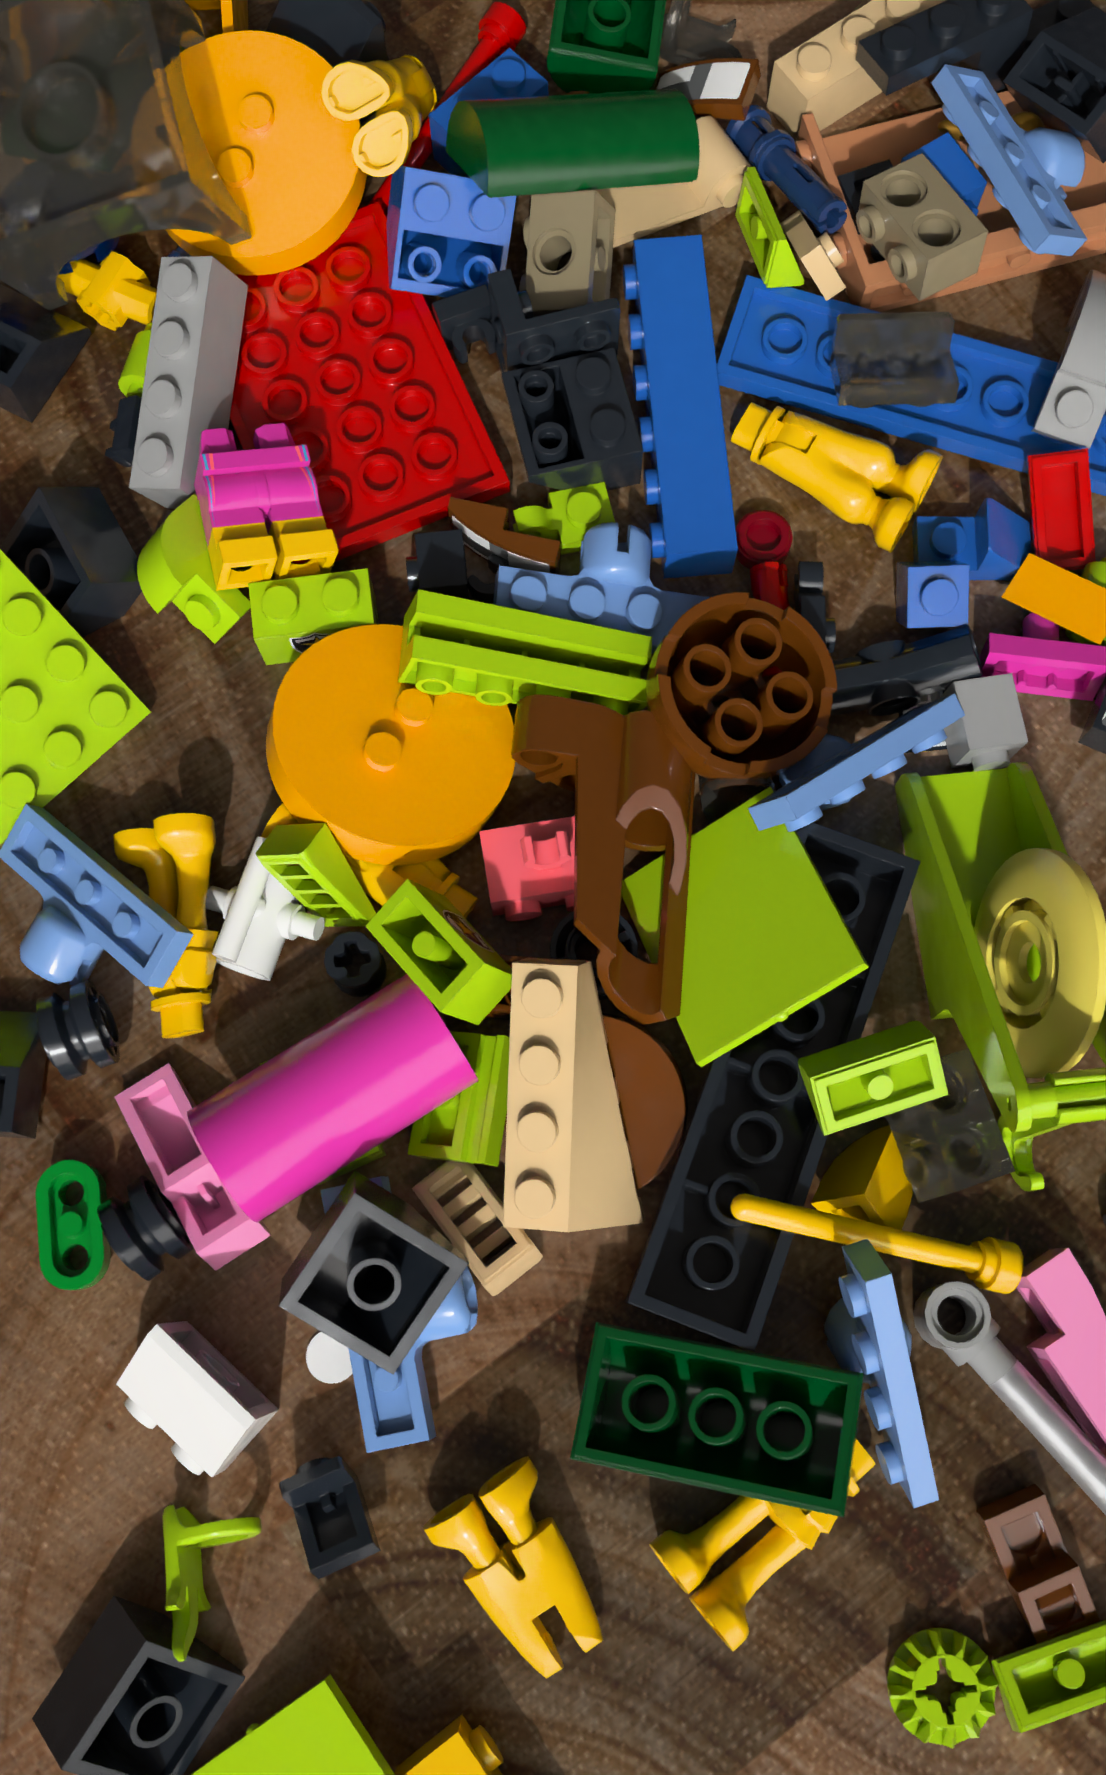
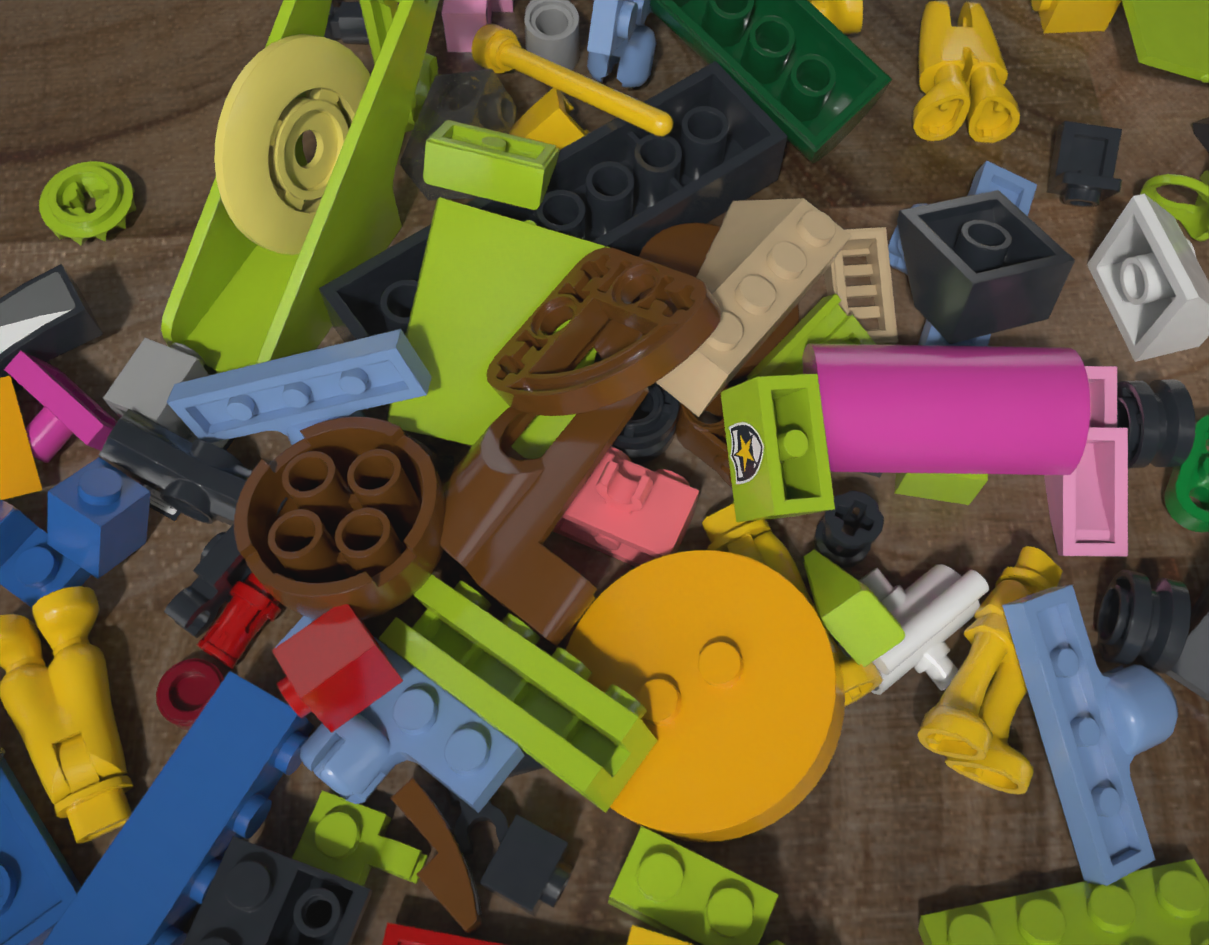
camera: 150 degrees left, 10 degrees down
none -> red brick [272,604,403,733]
none -> reddish brown beam [486,247,722,416]

